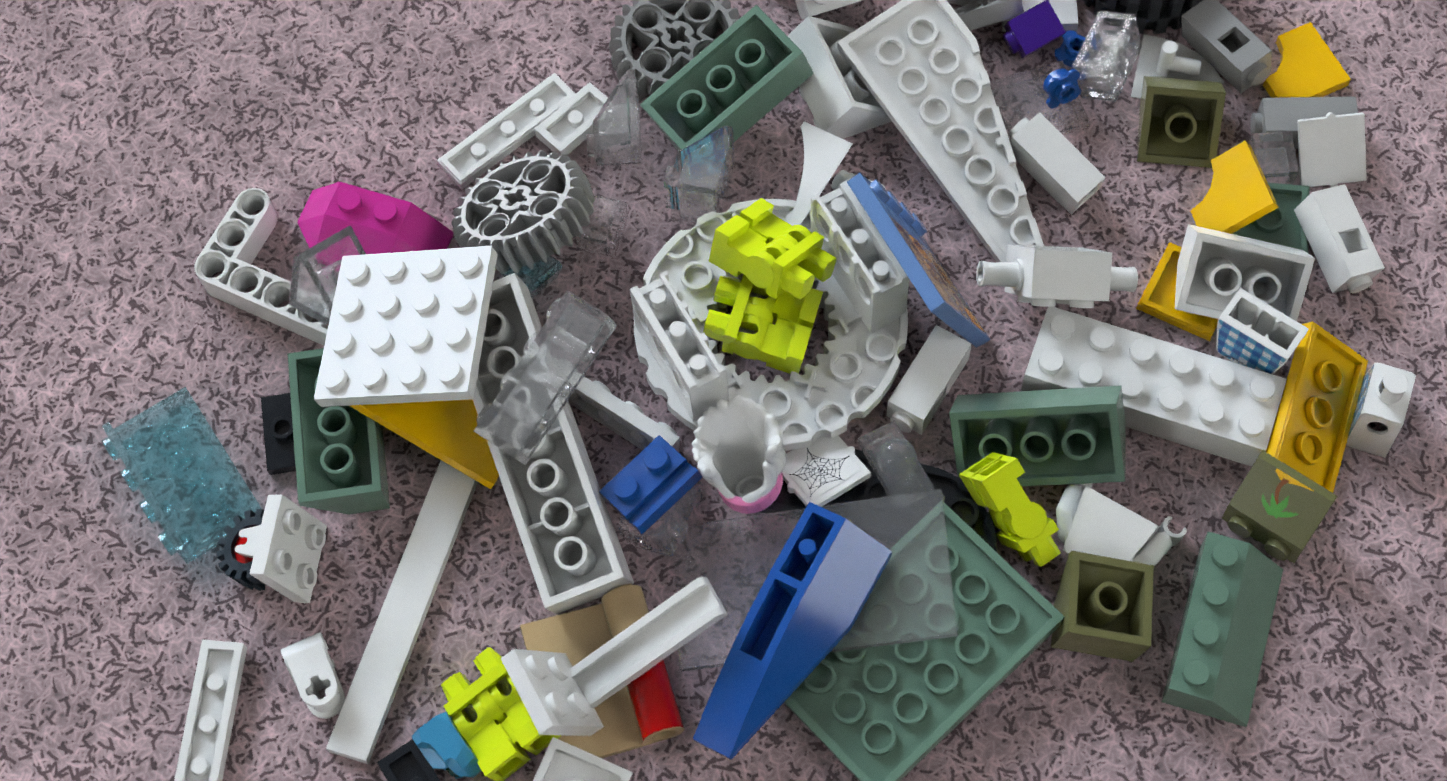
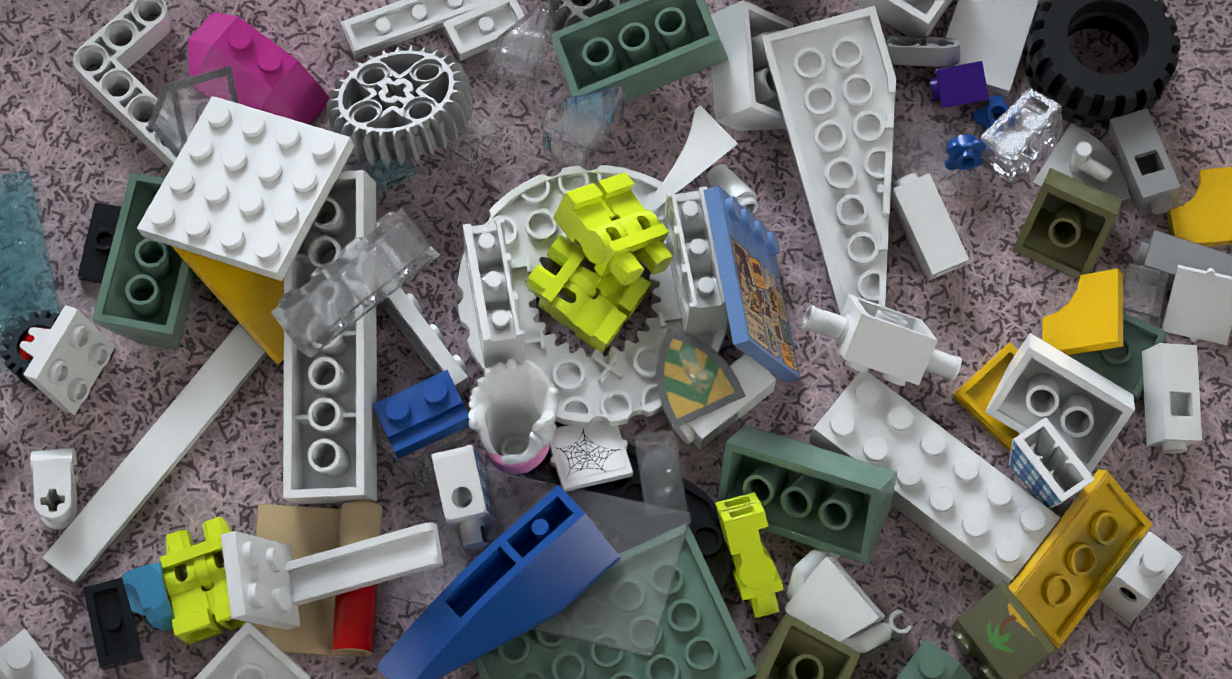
camera: 10 degrees right, 5 degrees up
none -> white torso [431,445,496,549]
none -> clear shield [656,328,746,430]

